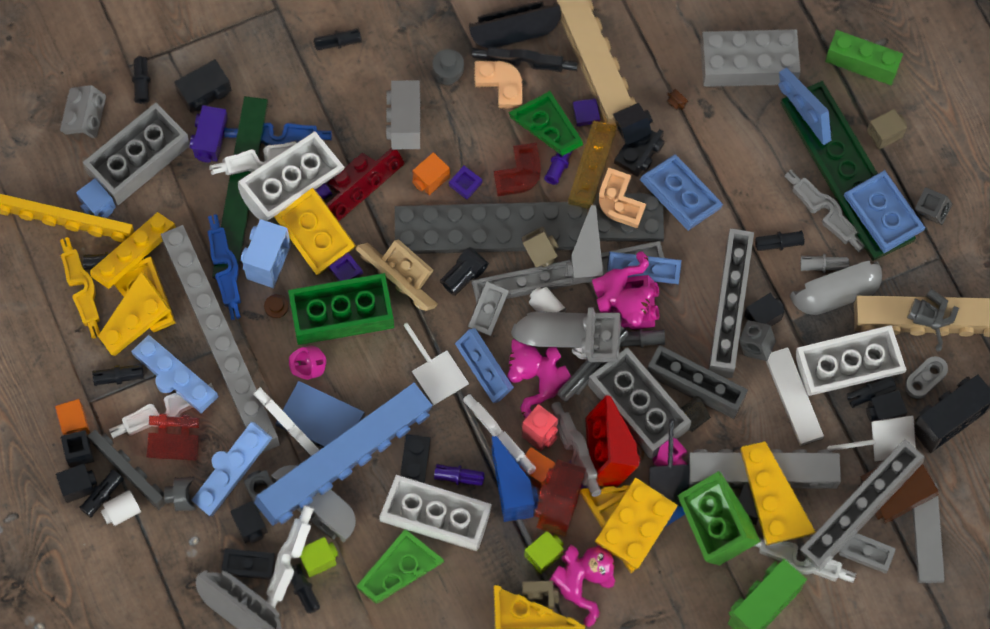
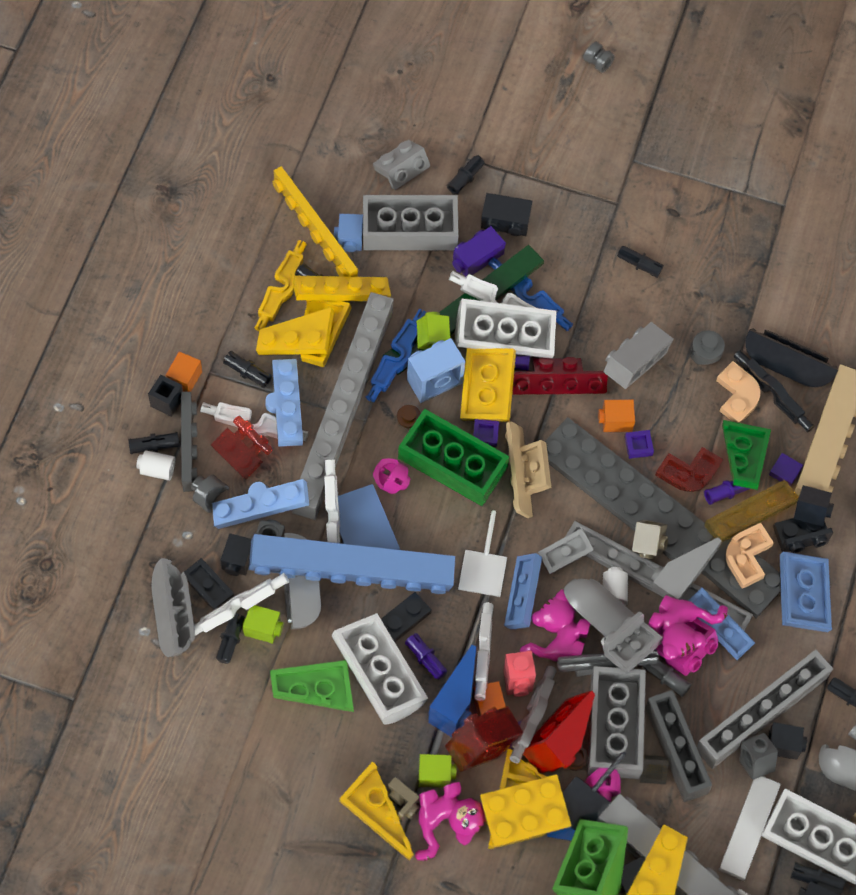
camera: 40 degrees right, 5 degrees down
black brick [56,464,97,503] -> none
black piece [440,247,489,296] -> none
none -> lime brick [417,312,450,349]

